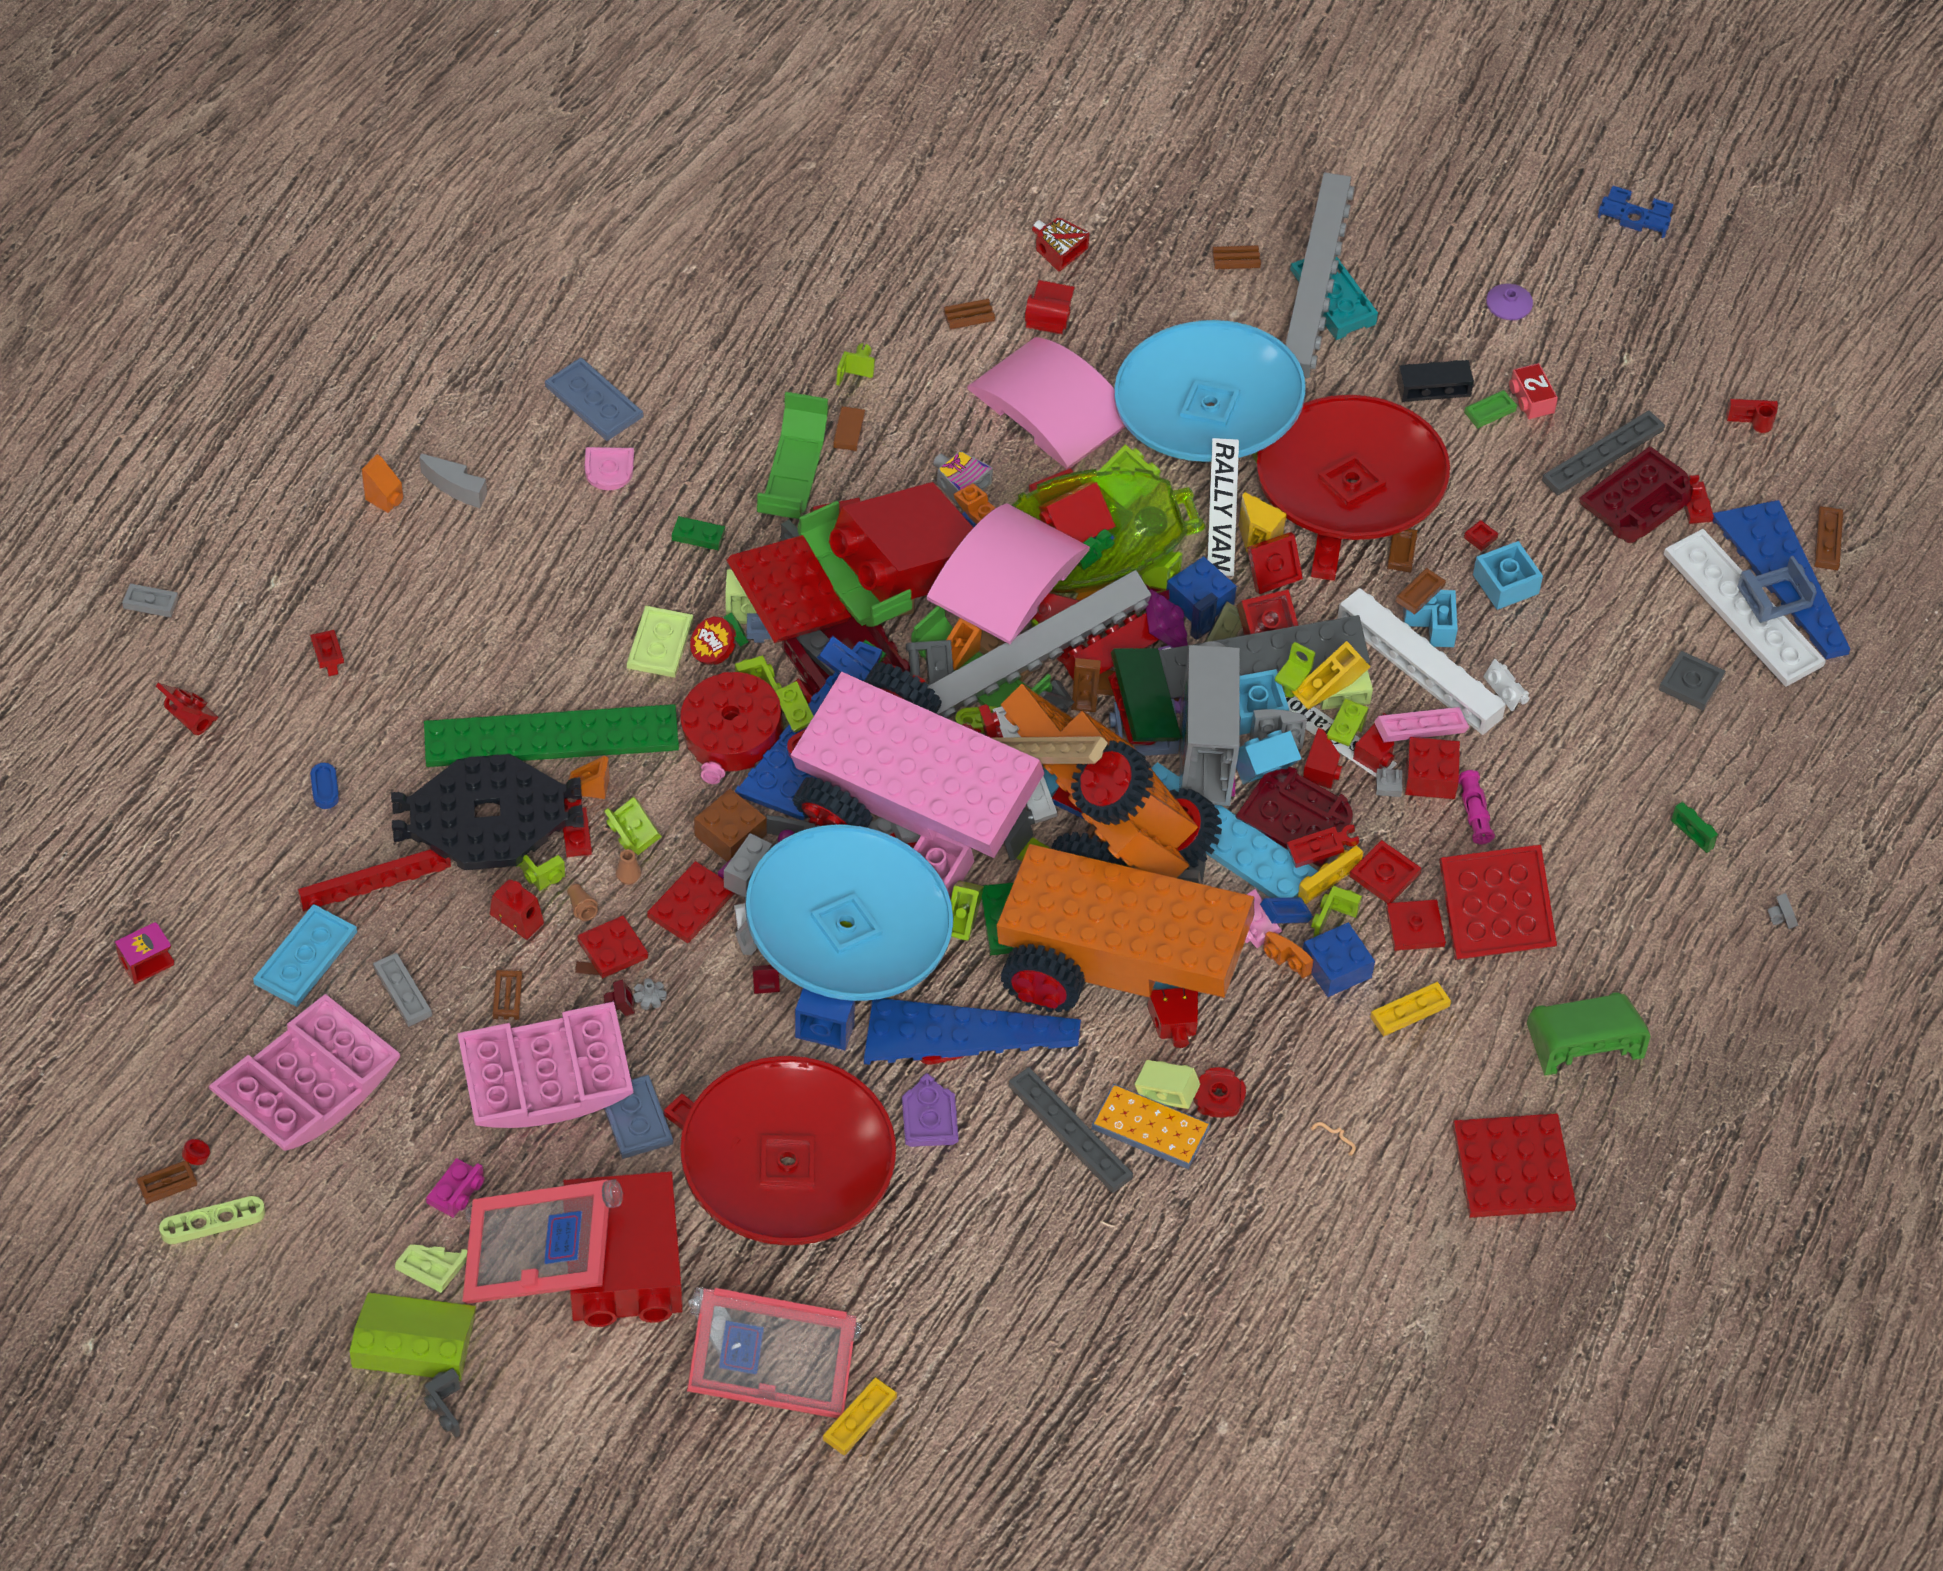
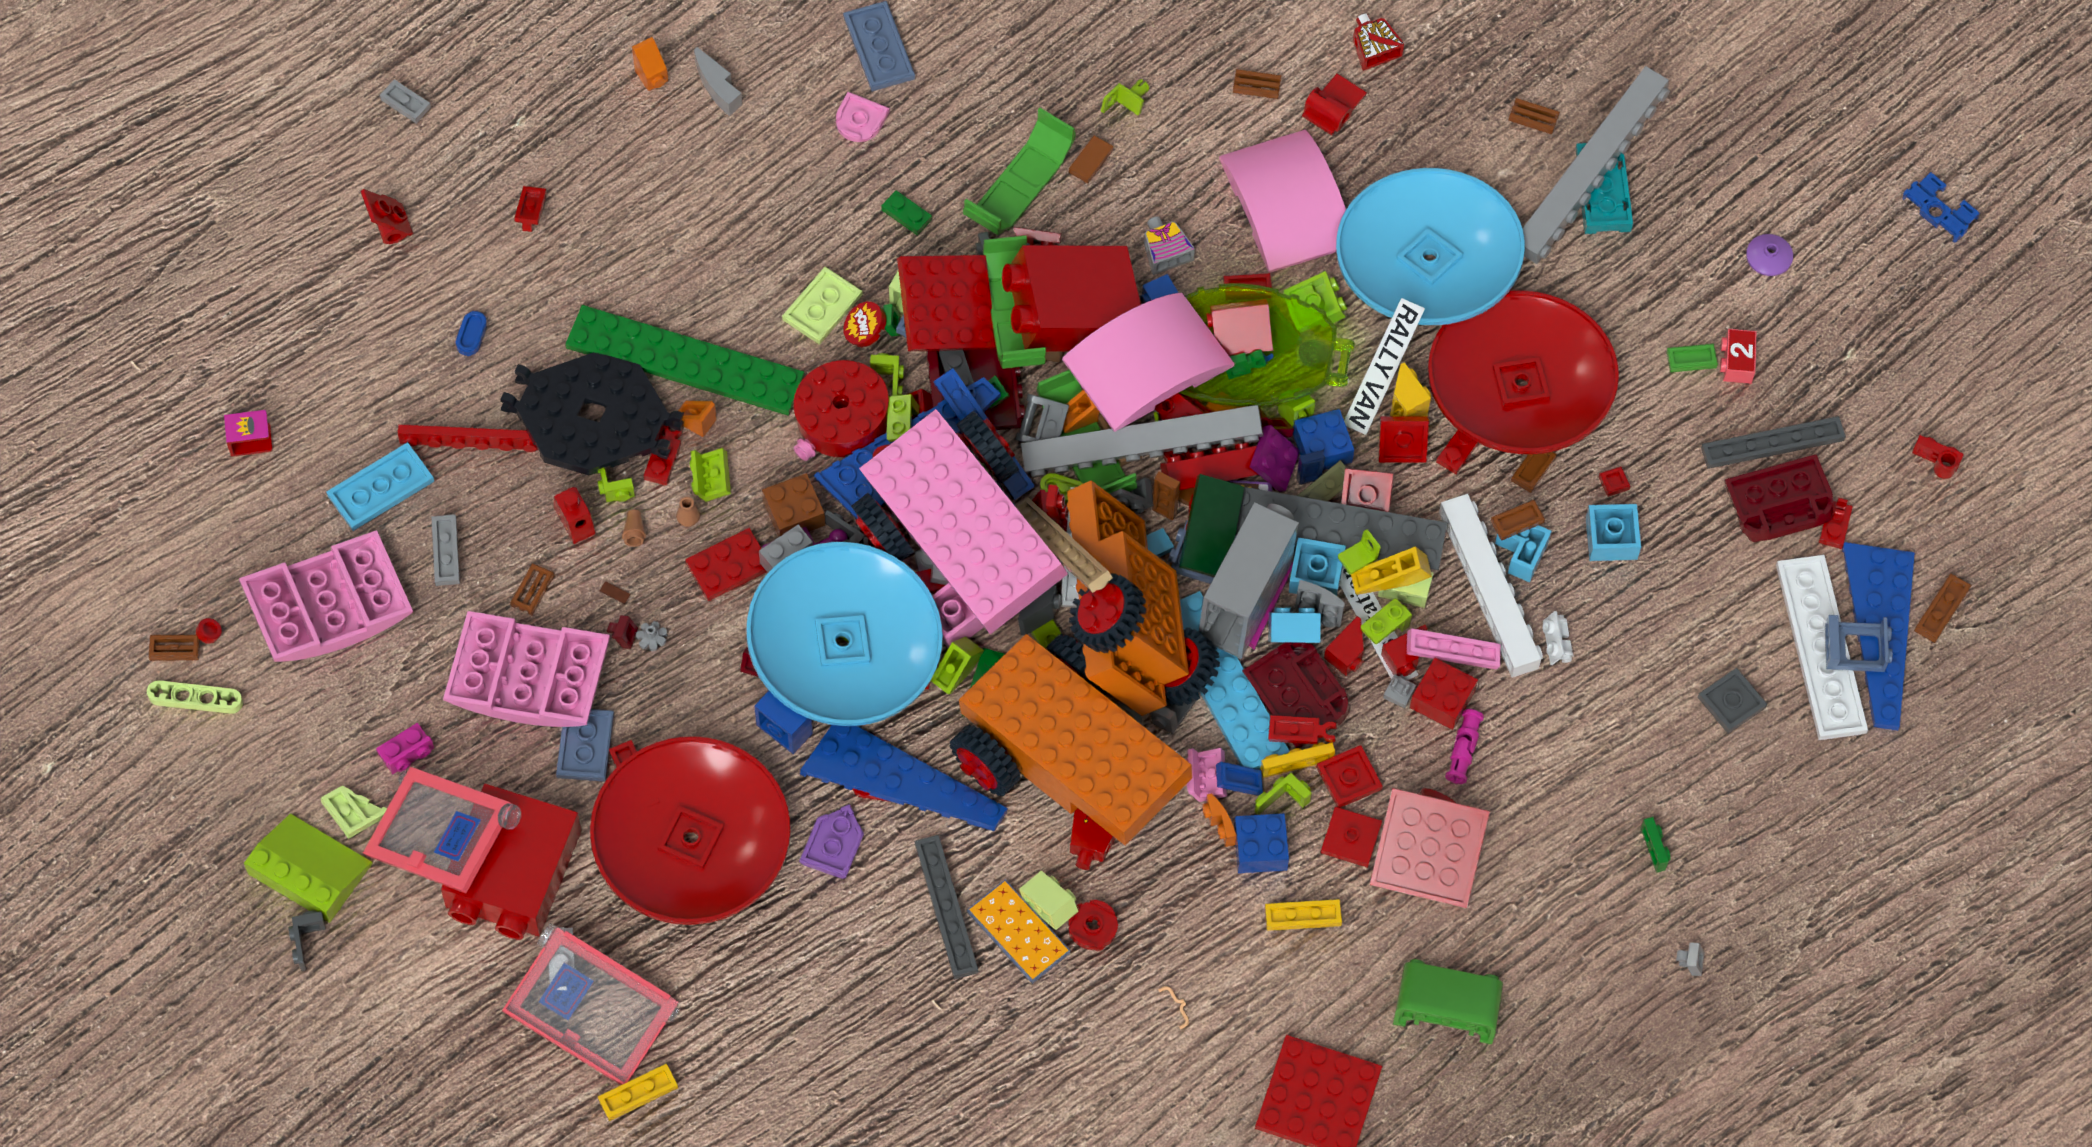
camera: 25 degrees right, 10 degrees up
red plate [577,915,648,979] -> none
orange slope [954,483,996,525] -> none
black brick [1396,360,1474,402] -> none

